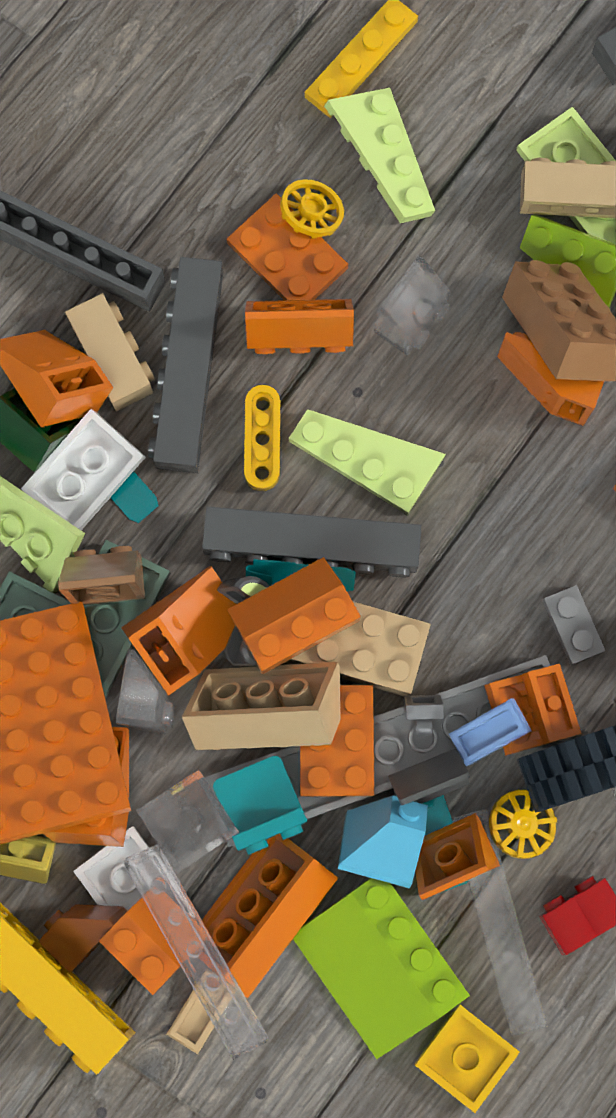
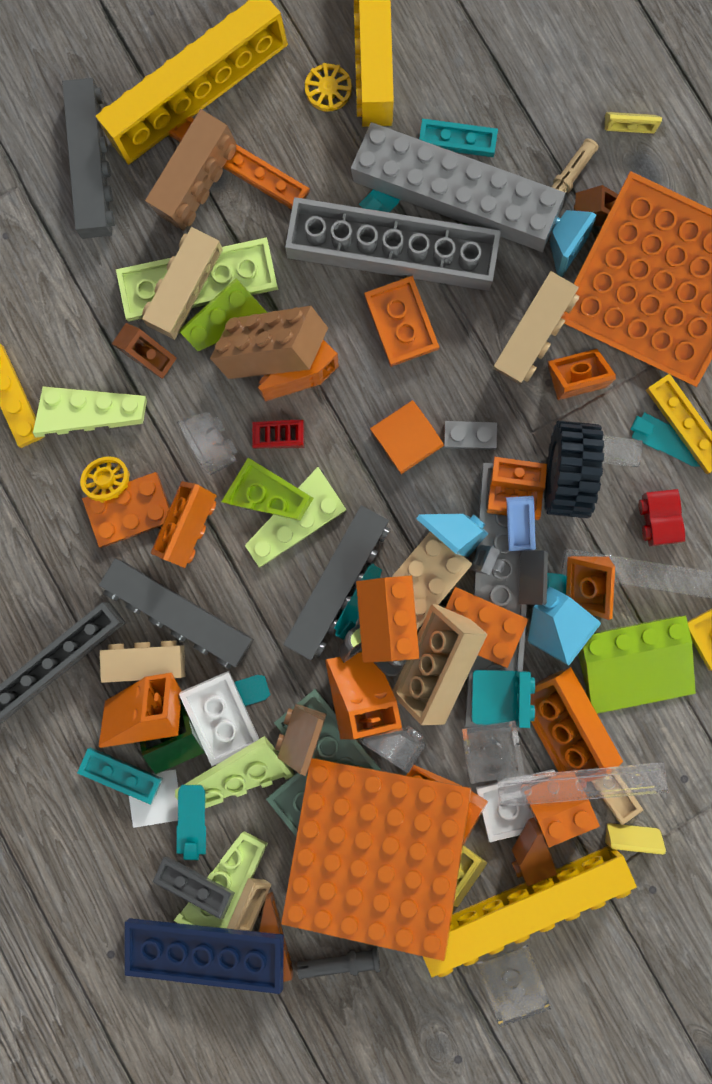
camera: 60 degrees left, 5 degrees up
yellow plate [244,385,281,491] -> none
yellow wheel [489,789,557,859] -> none
none -> dark orange slope [112,323,177,379]
none -> lime wing [221,458,314,520]
none -> red slope [252,420,305,449]
none -> orange slope [370,400,444,474]
none -> medium azure slope [416,514,489,557]
none -> light yellow slope [605,823,666,855]

